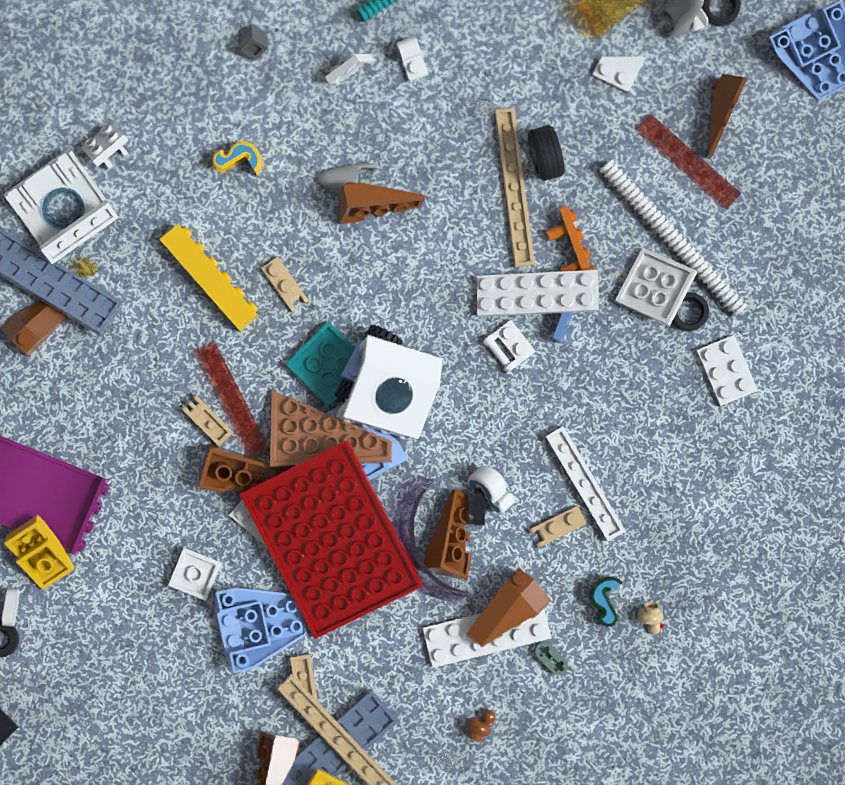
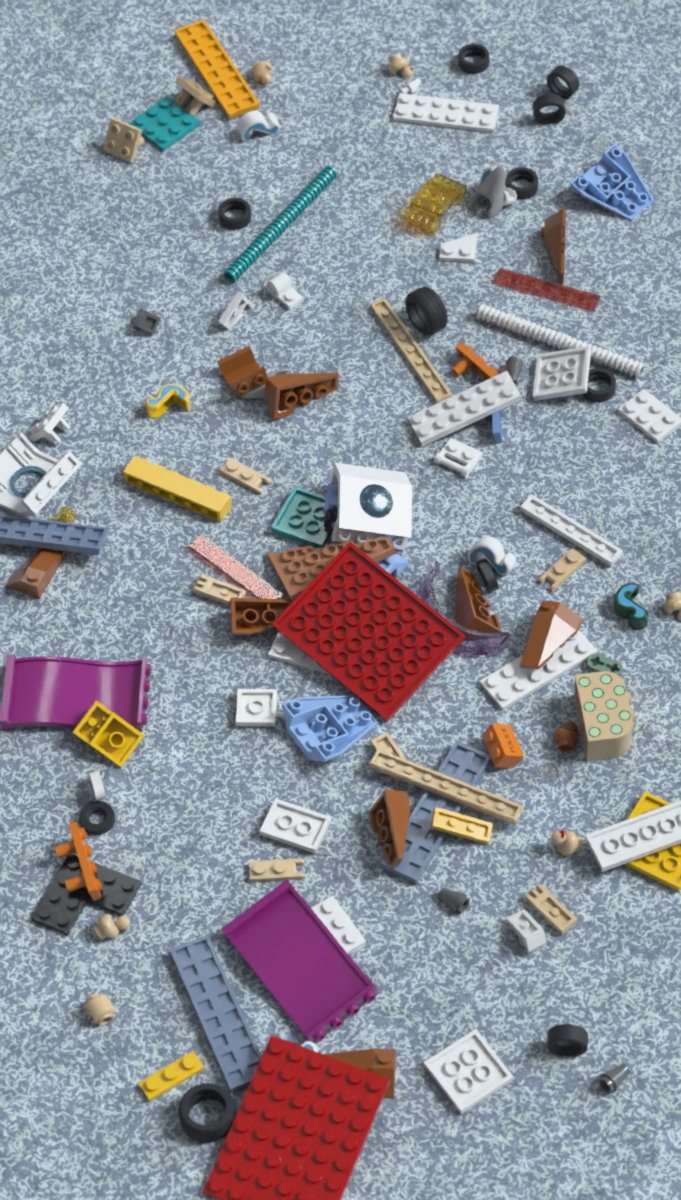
camera: 20 degrees left, 30 degrees down
none -> dark orange panel [217,346,268,397]
none -> tan hinge [249,859,305,882]
none -> white plate [260,798,331,854]
none -> orange brick [482,723,524,768]
none -> dark grey cone [505,356,523,384]
none -> tan brick [574,671,635,761]

